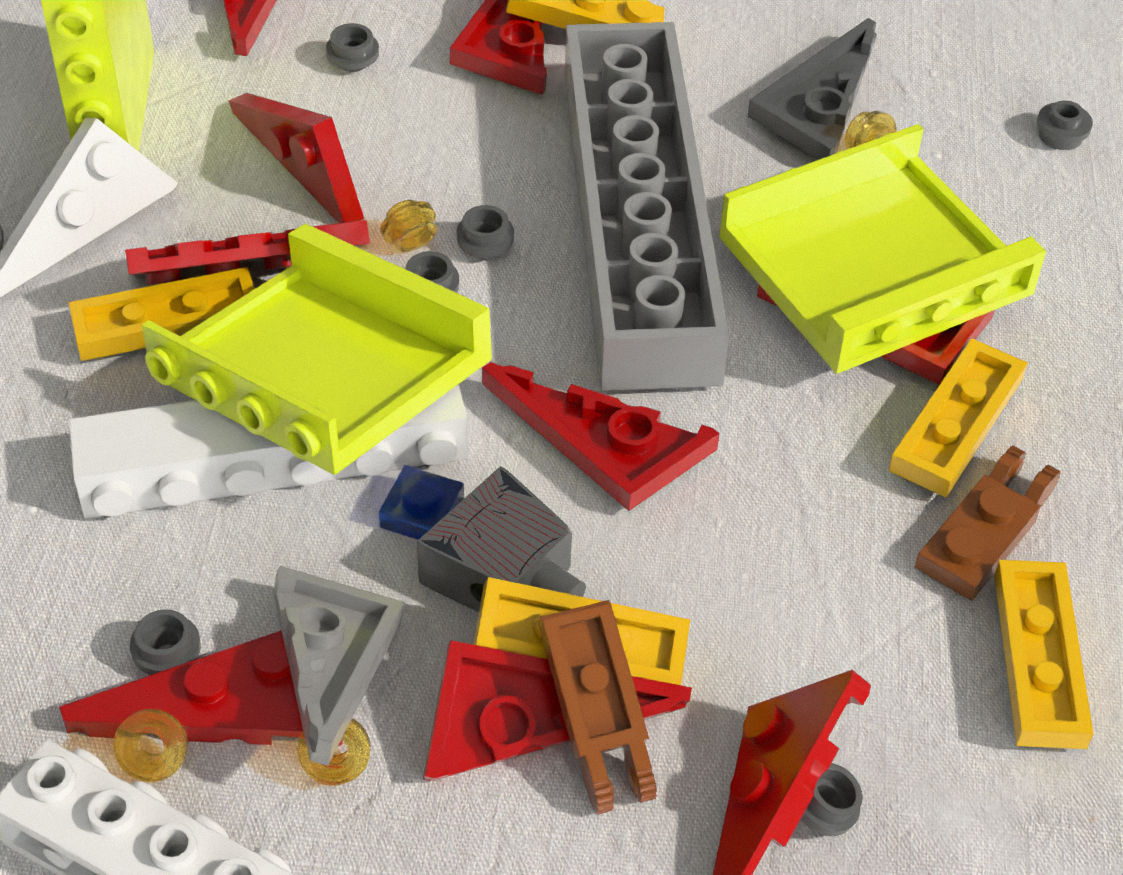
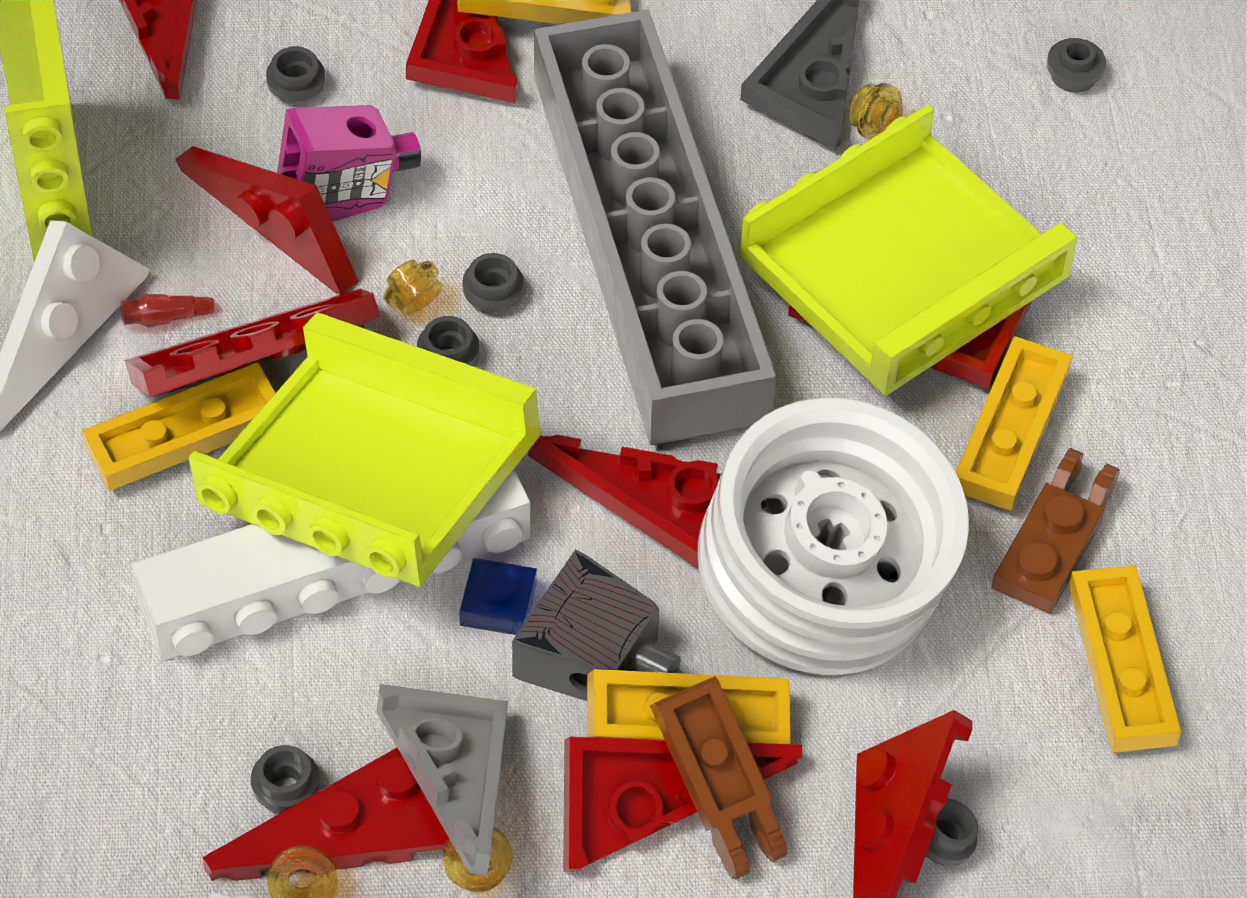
camera: 10 degrees left, 5 degrees up
none -> clear red piece [120,294,215,328]
none -> dark pink torso [277,105,421,222]
none -> white wheel [697,398,969,675]

